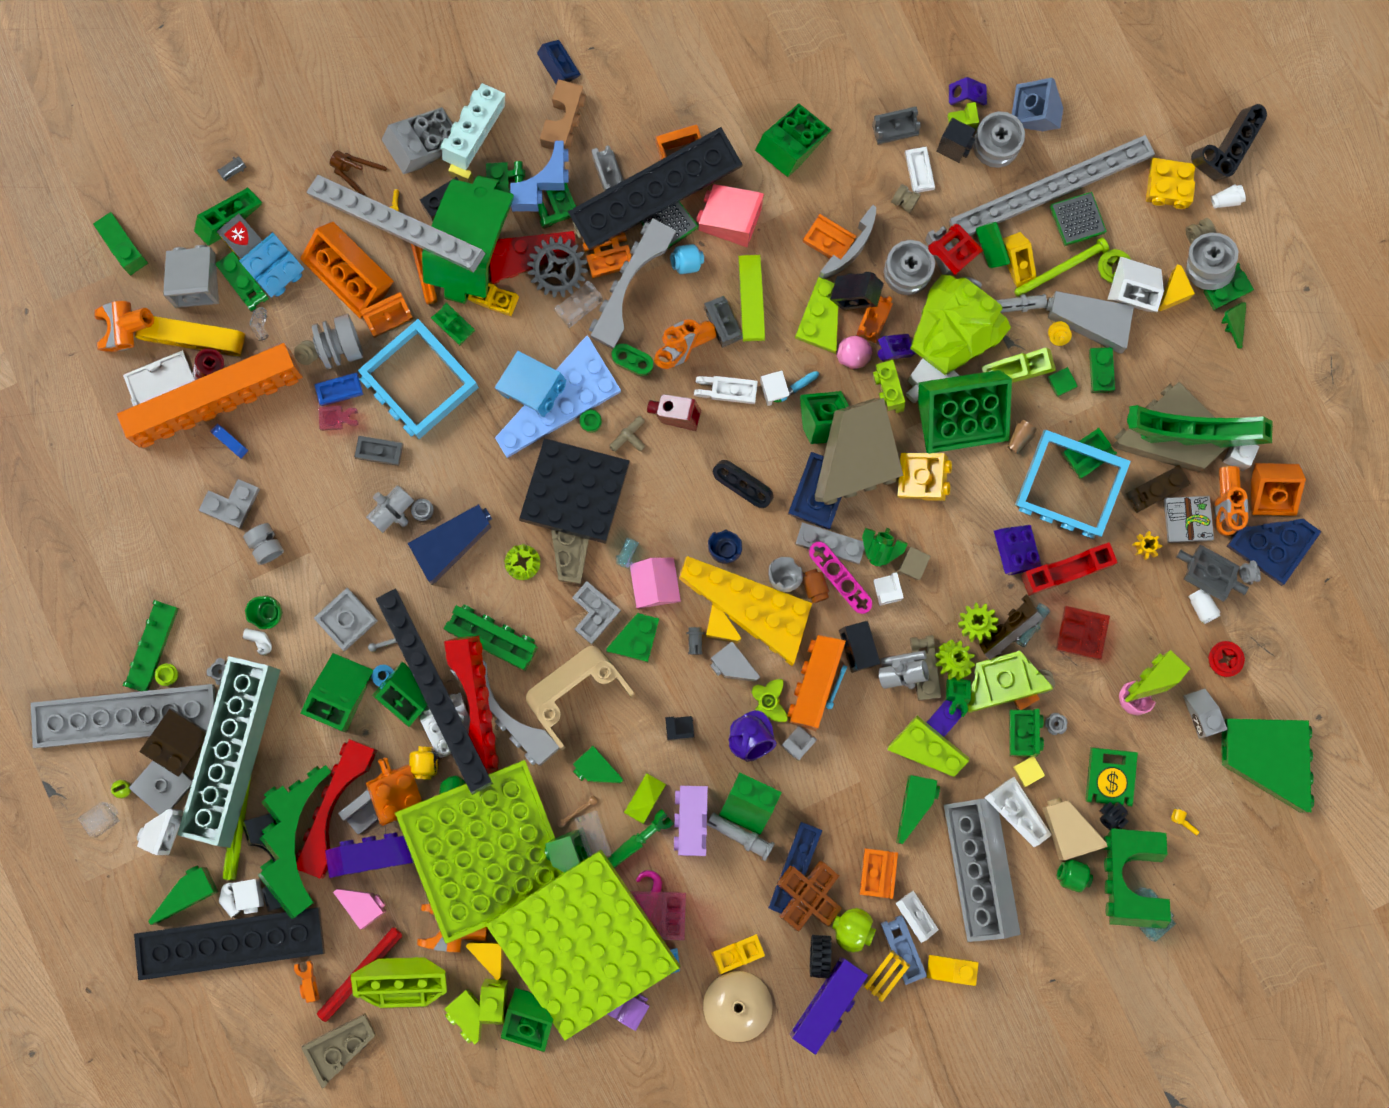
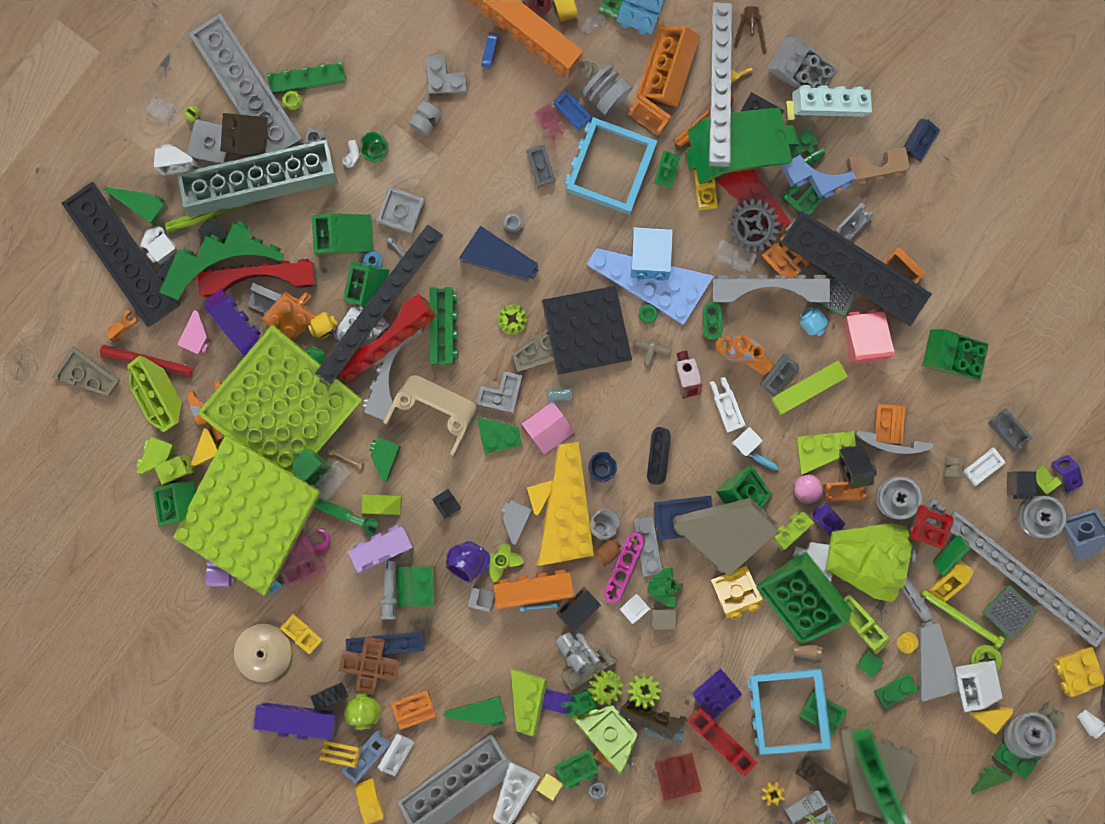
camera: 65 degrees right, 5 degrees up
light grey pin [366,485,414,533] -> none
dark grey pin [686,627,704,655] -> none

